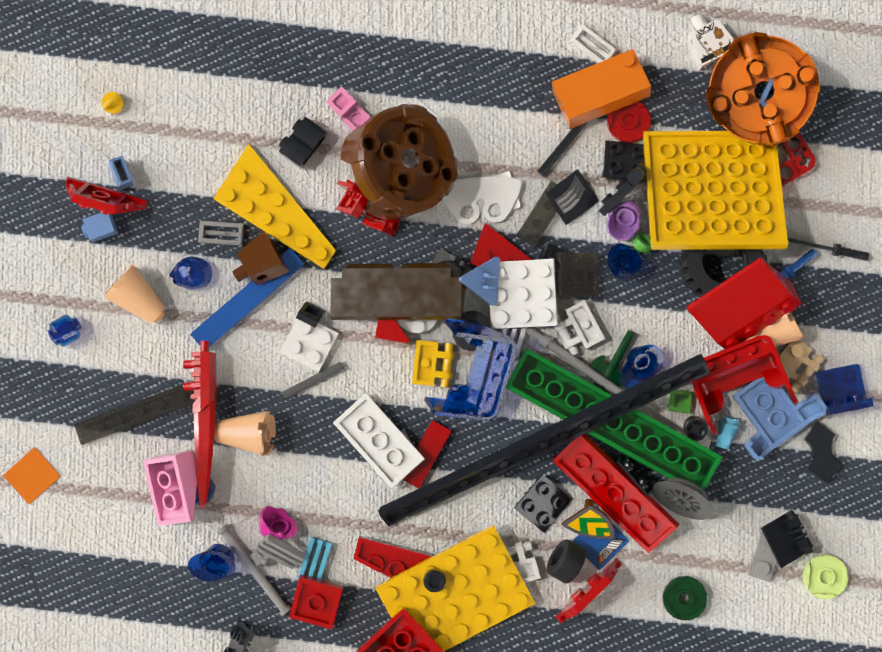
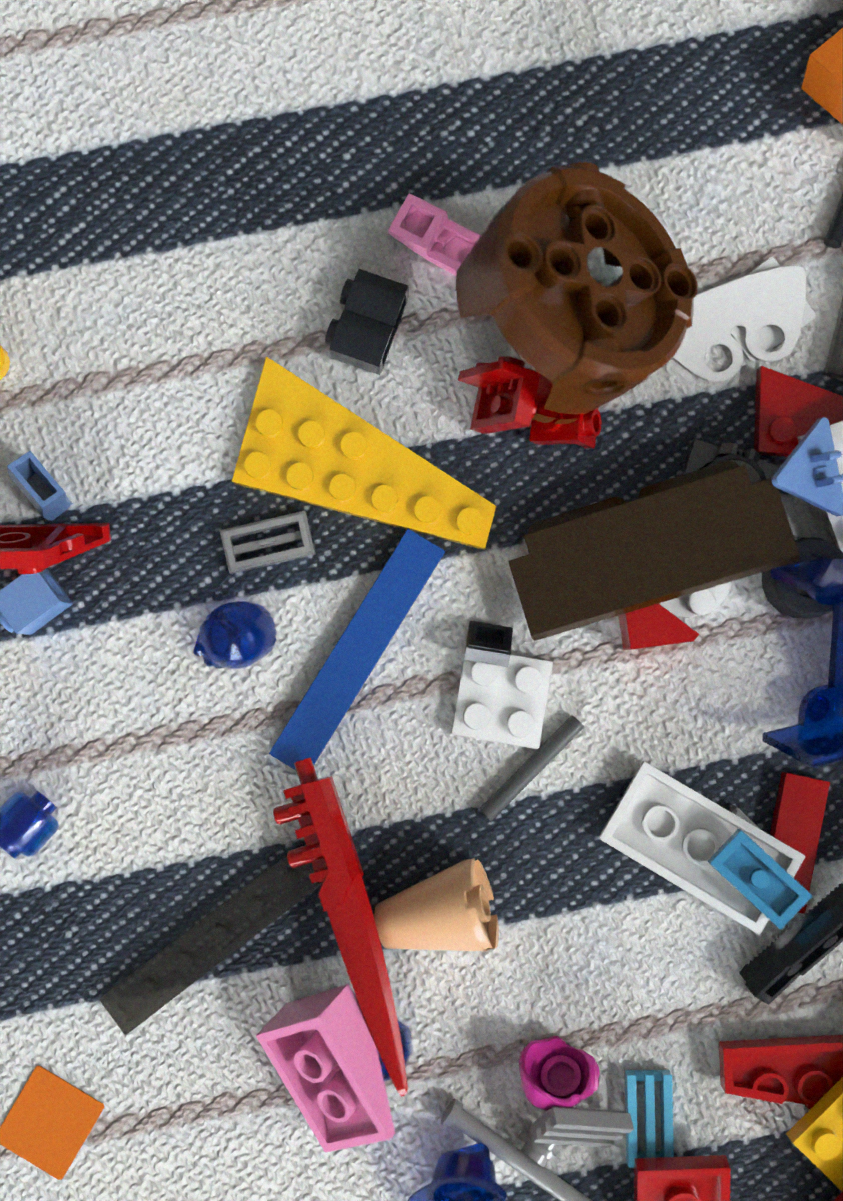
camera: 15 degrees left, 0 degrees up
light nougat cone [104,264,166,324] -> none
reddish brown torso [232,231,289,285] -> none
yellow plate [412,340,455,388] -> none
none -> dark azure plate [708,828,812,930]

